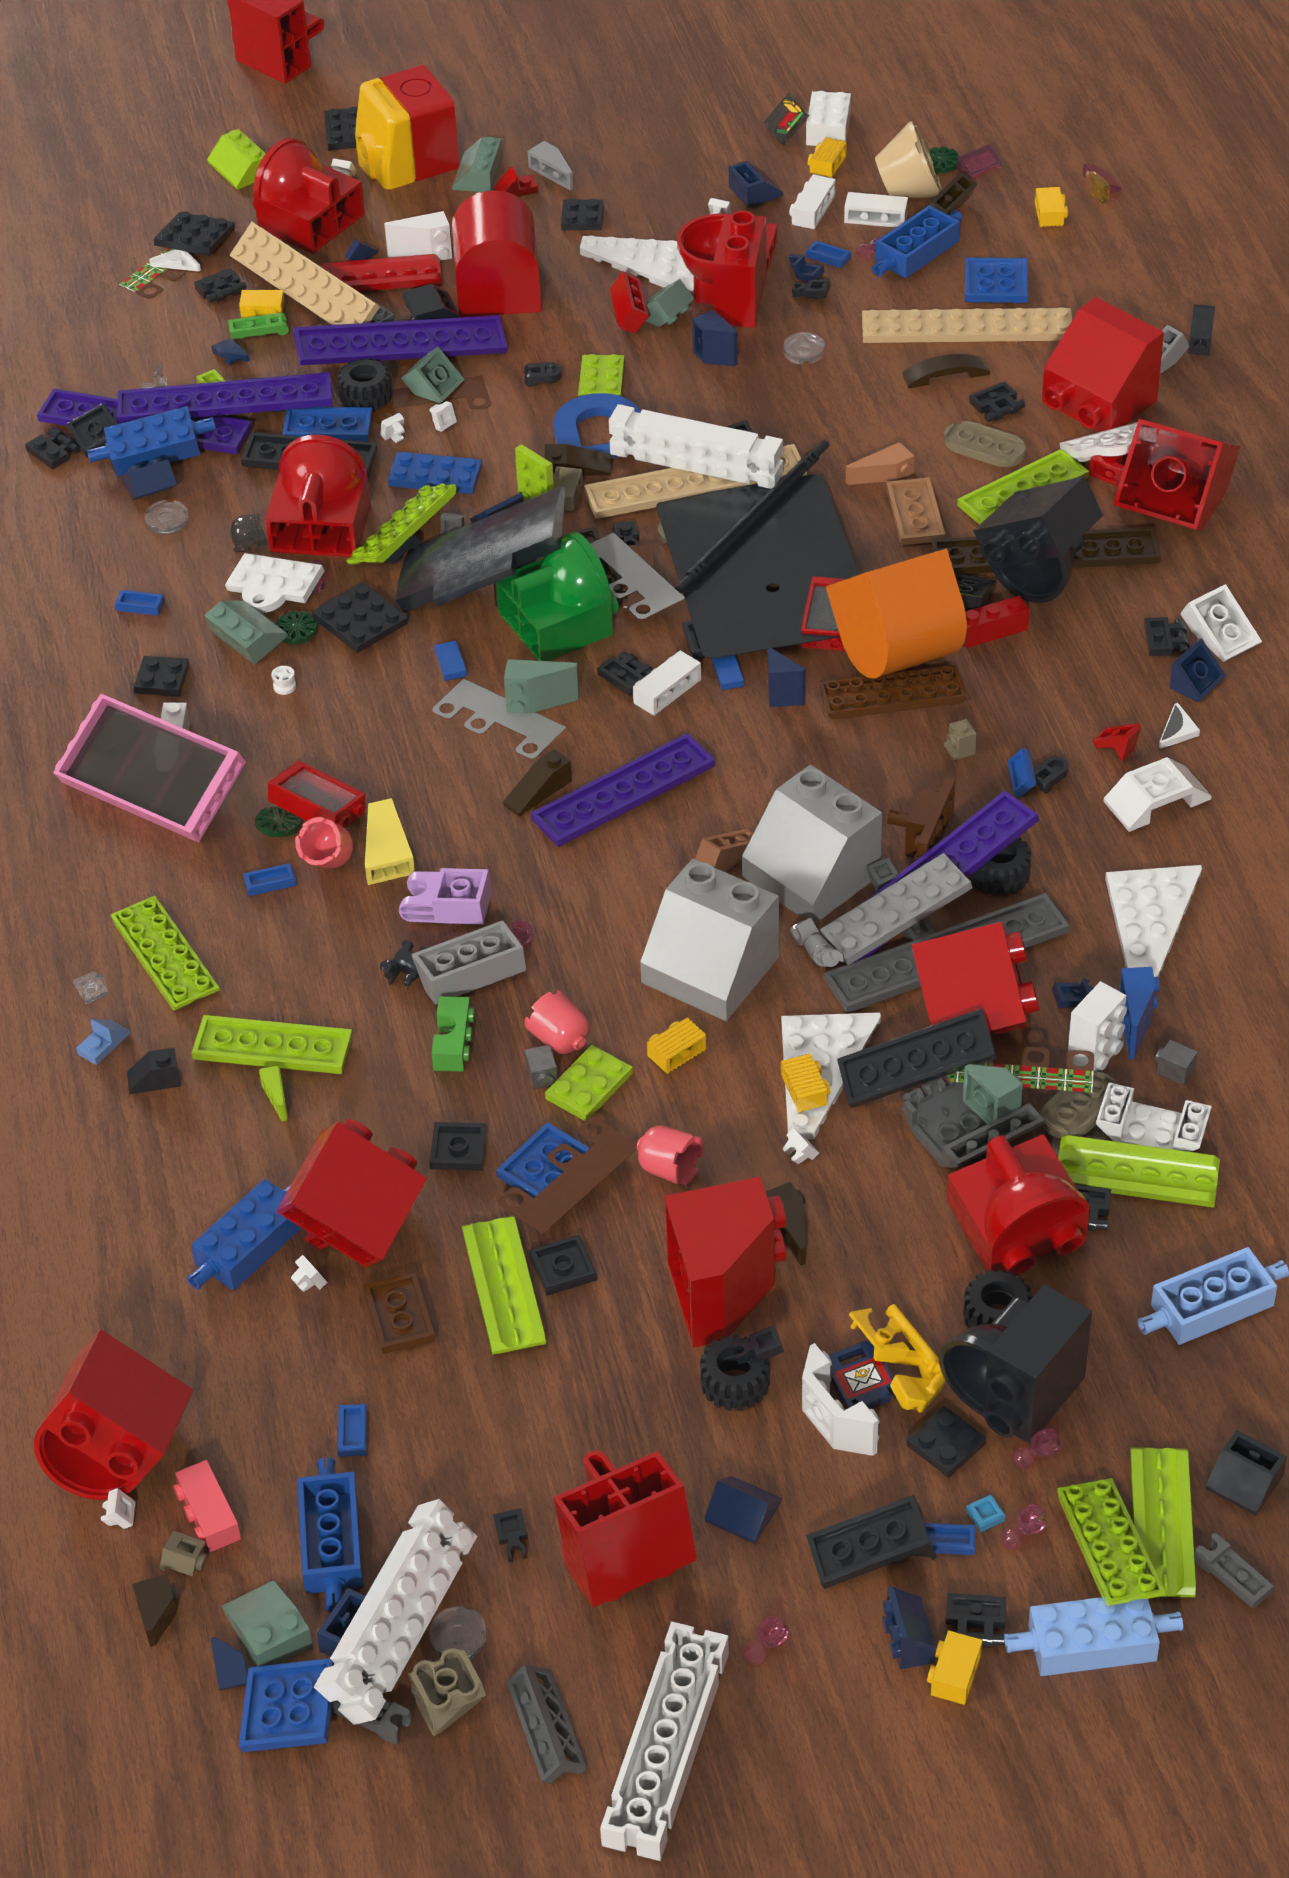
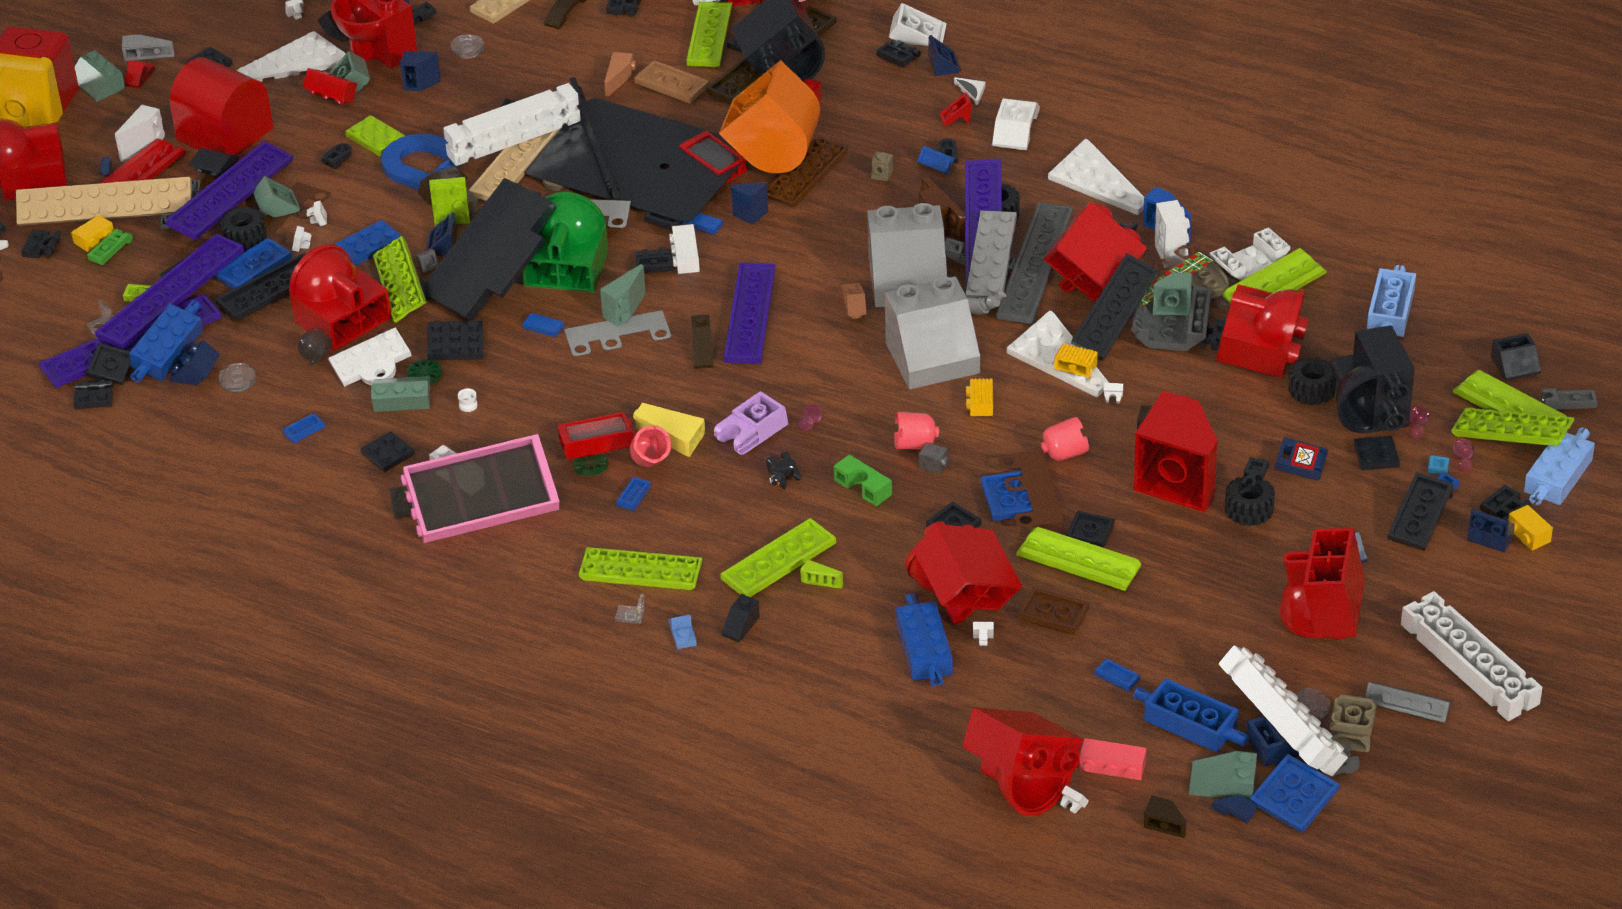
camera: 50 degrees left, 5 degrees down
dark tan brick [159,1531,207,1576] -> none
dark blue slope [211,339,250,365] -> none
light grey slope [412,920,526,1004] -> none
black plate [493,1508,528,1562] -> none
lime plate [545,1045,633,1121] -> none
clear pink plate [743,1616,789,1665] -> none
white slope [802,1343,879,1456] -> none
yellow piece [849,1304,946,1413] -> none
dark tan tile [944,421,1027,467] -> none
flat silver brick [1155,1040,1198,1085] -> none

